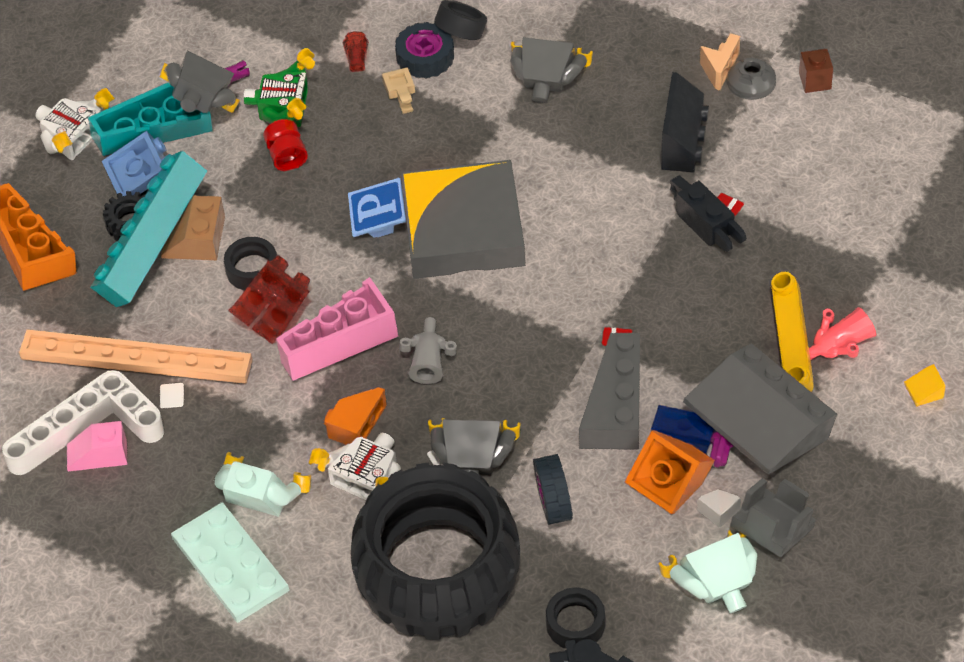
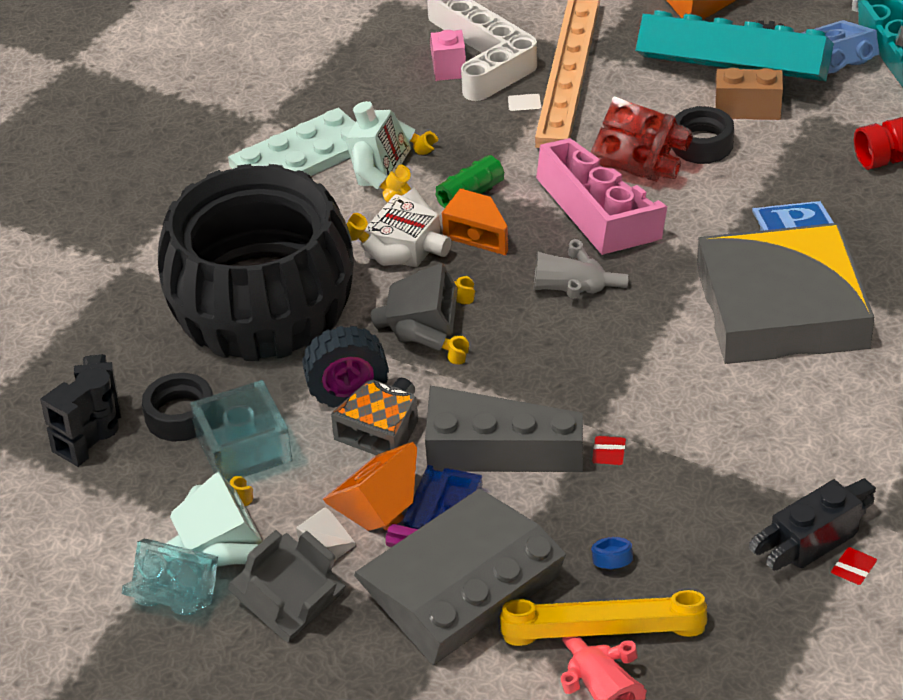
camera: 90 degrees right, 10 degrees down
none -> clear light blue bracket [121,538,218,615]
none -> clear light blue brick [190,380,293,482]
none -> dark grey torso [331,377,418,455]
none -> green axle [435,155,505,208]
none -> blue tile [591,537,633,570]

